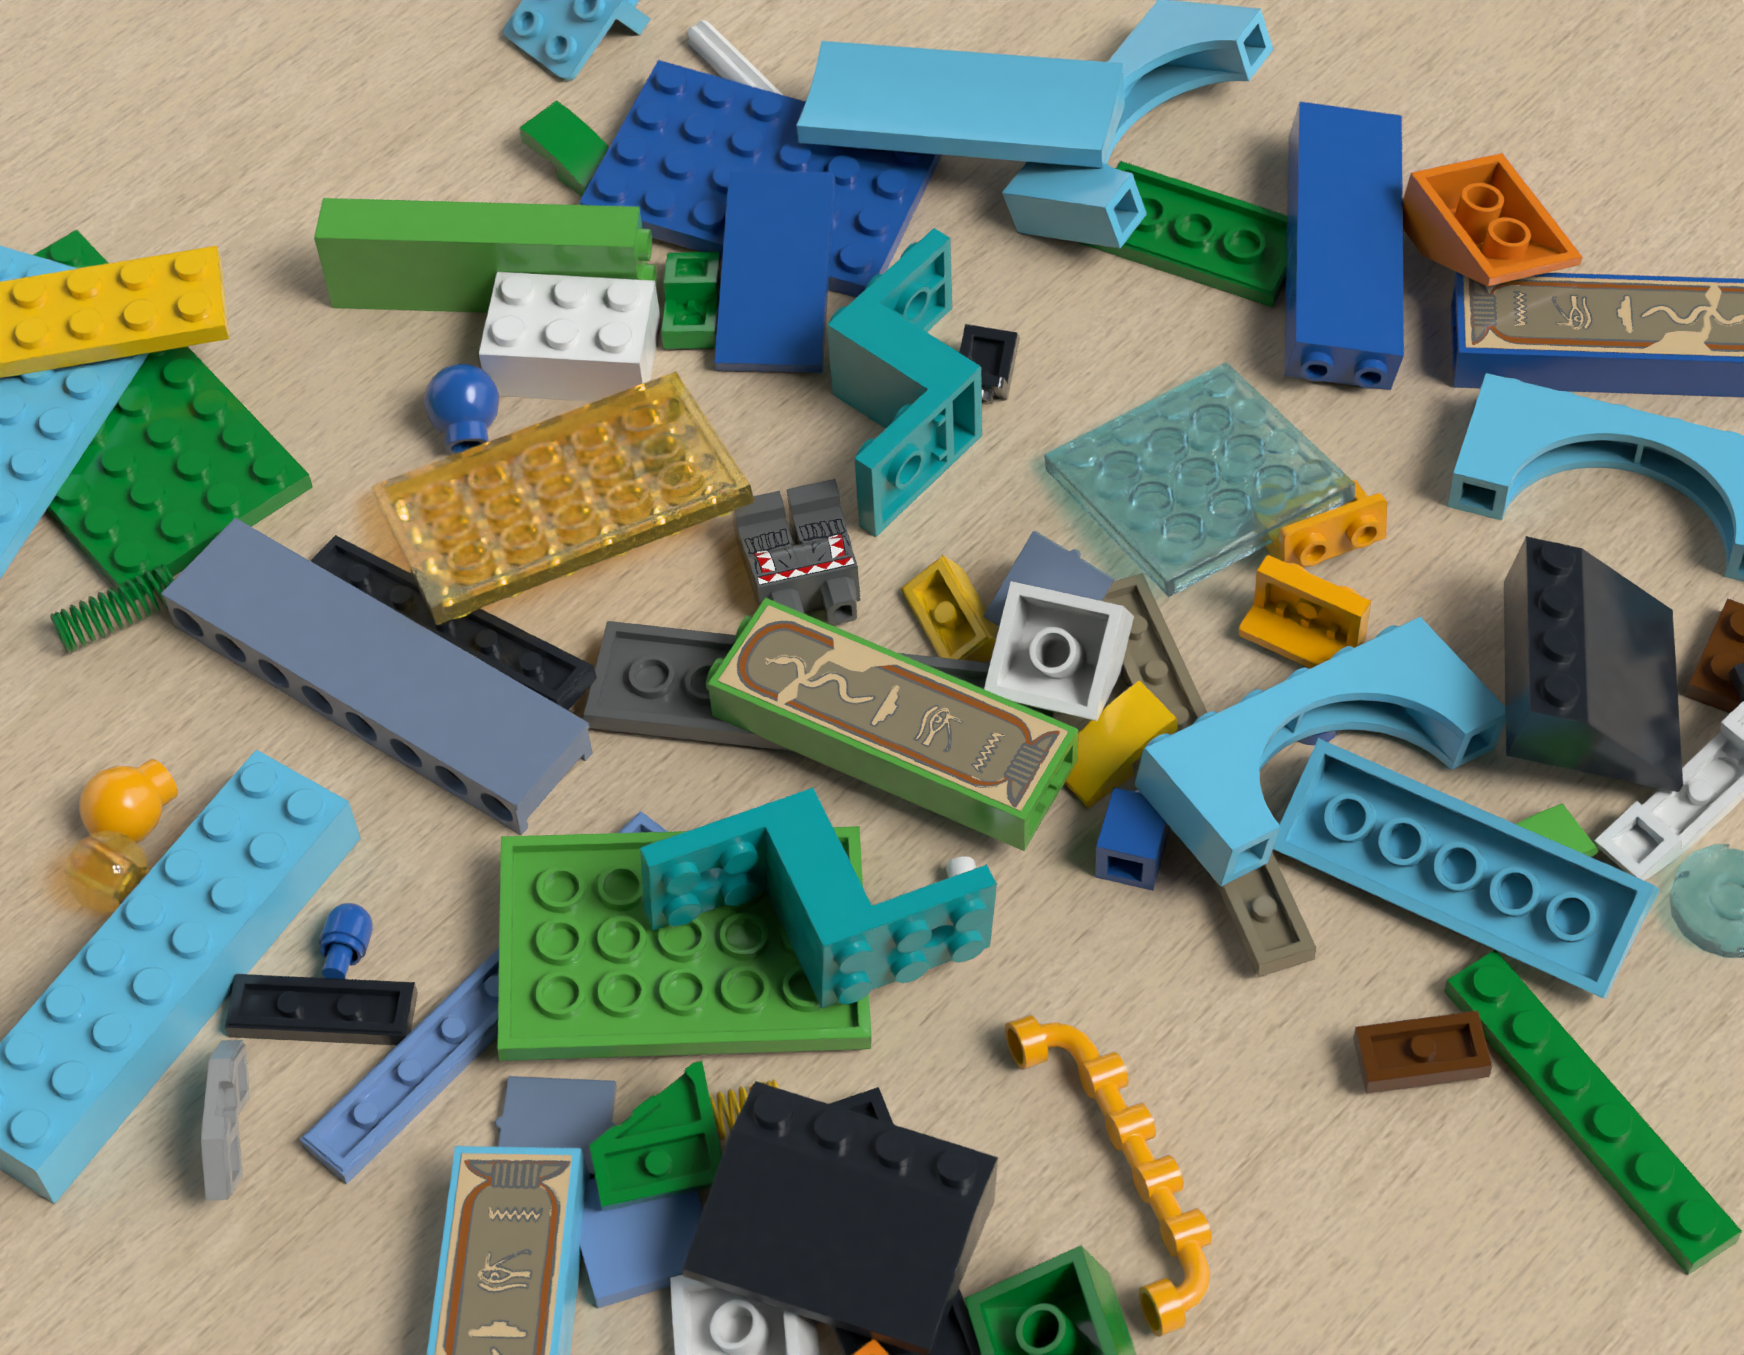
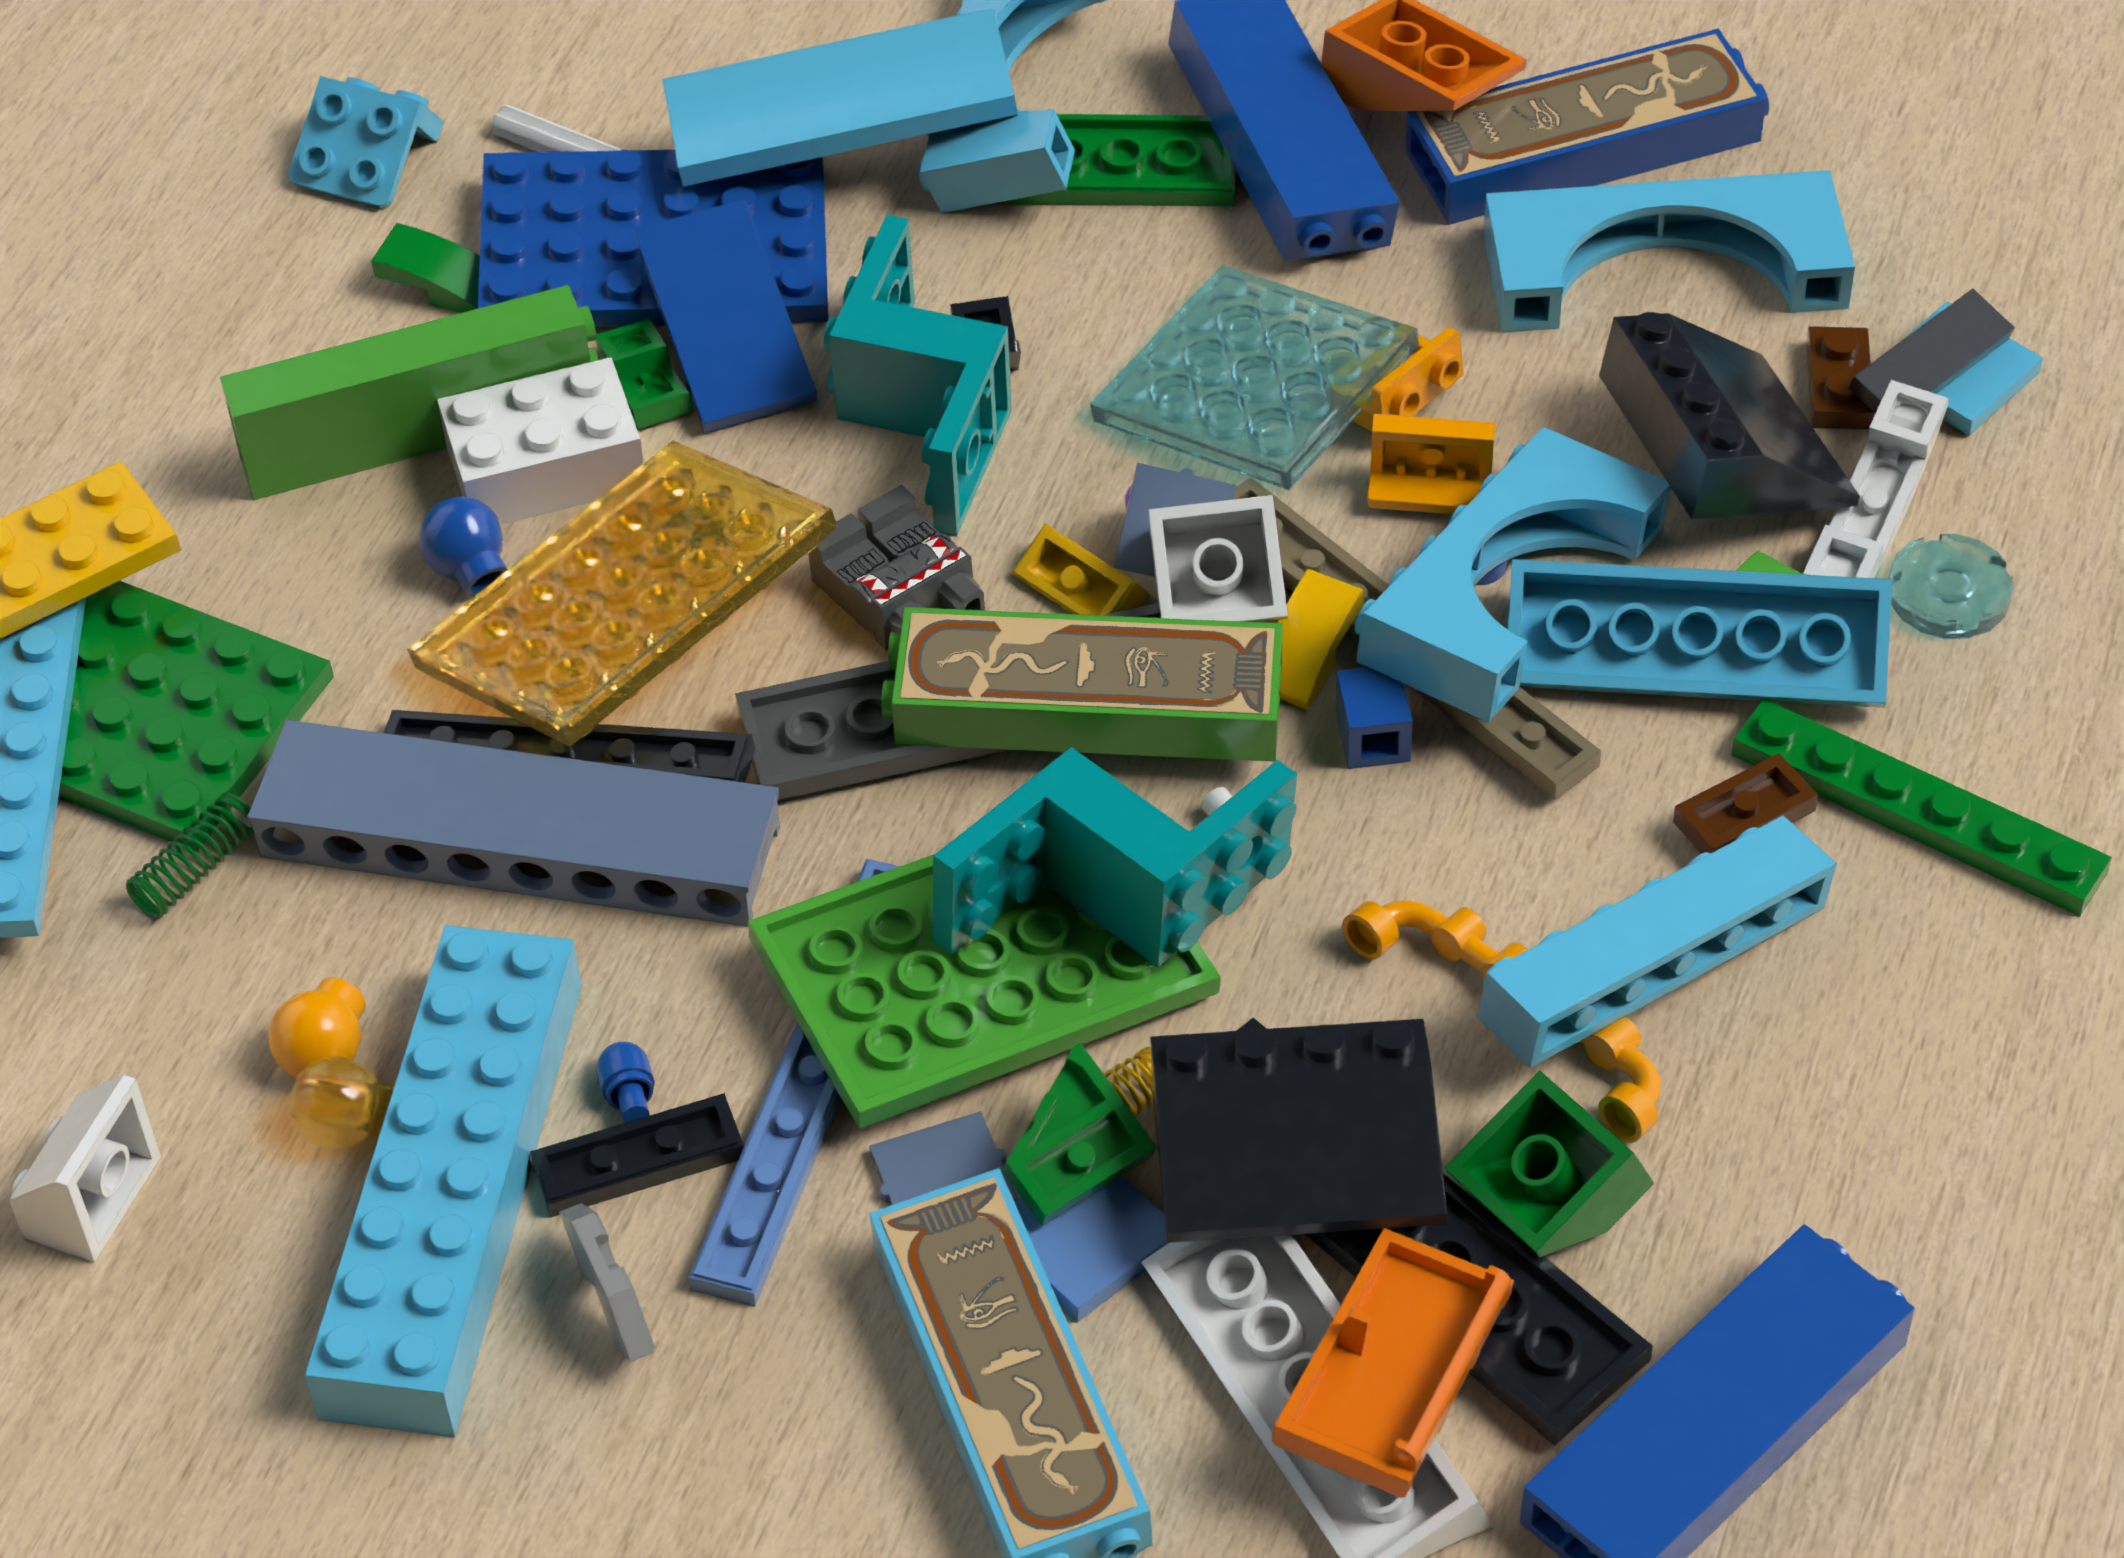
camera: 25 degrees left, 5 degrees down
none -> medium azure brick [1477,815,1837,1069]

